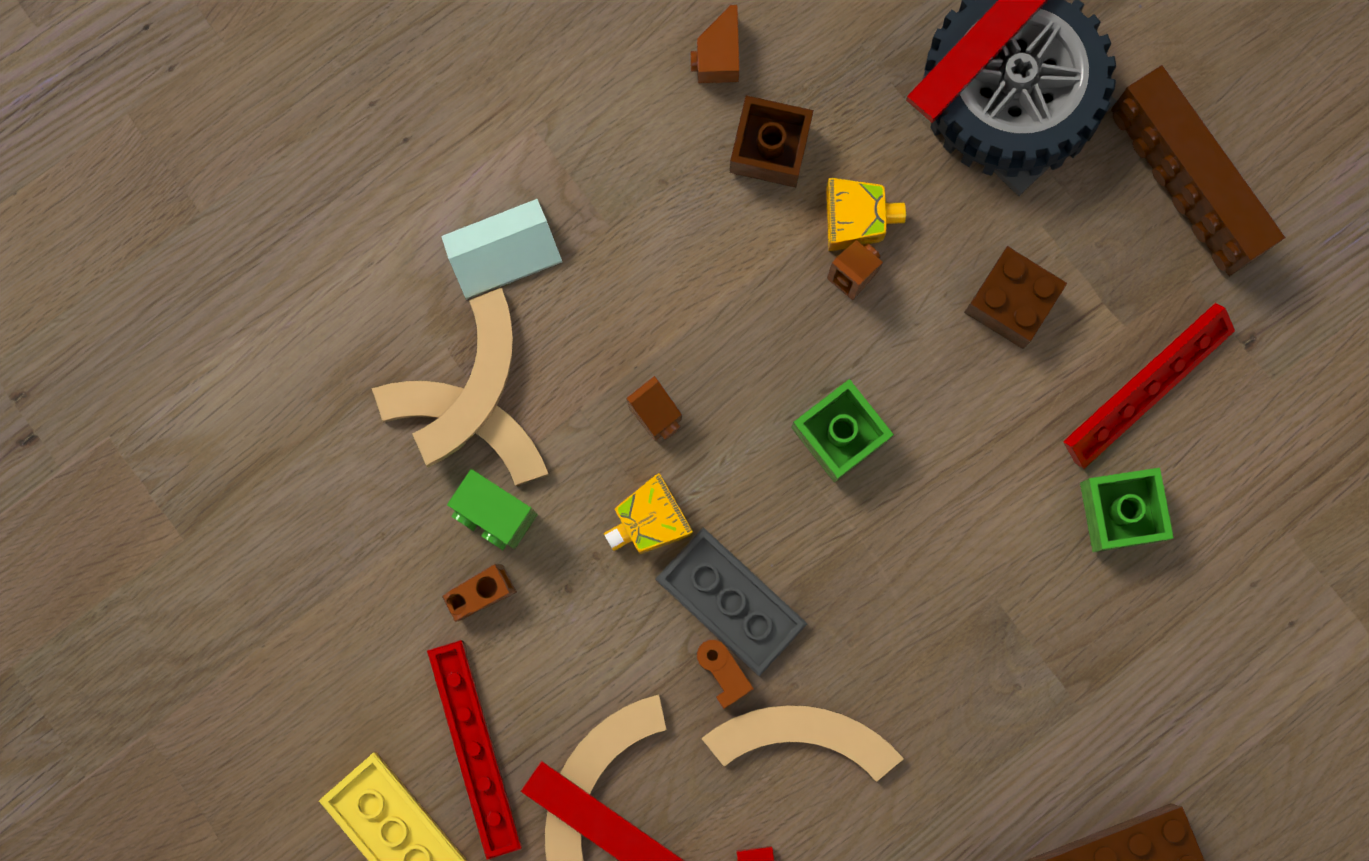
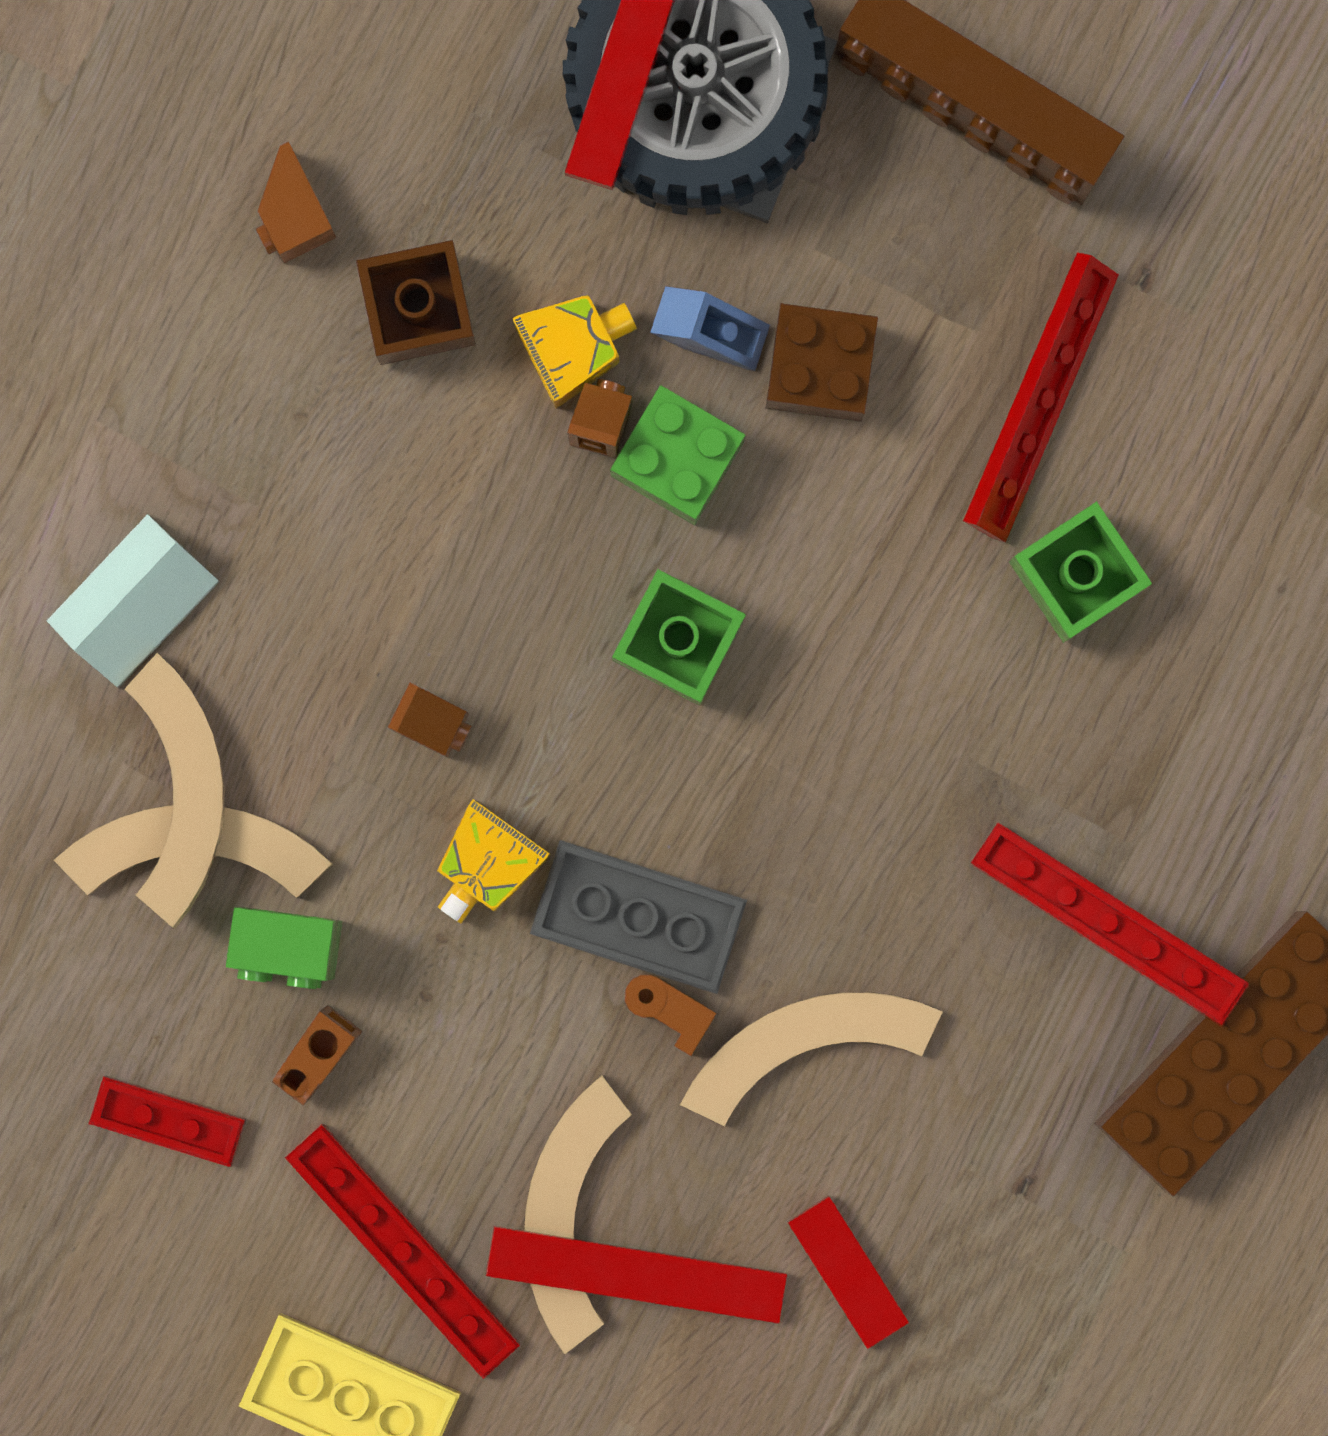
camera: 30 degrees left, 5 degrees up
none -> red tile [89,1076,246,1167]
none -> bright green brick [610,385,745,526]
none -> medium blue slope [650,286,770,371]
none -> red tile [971,823,1249,1027]

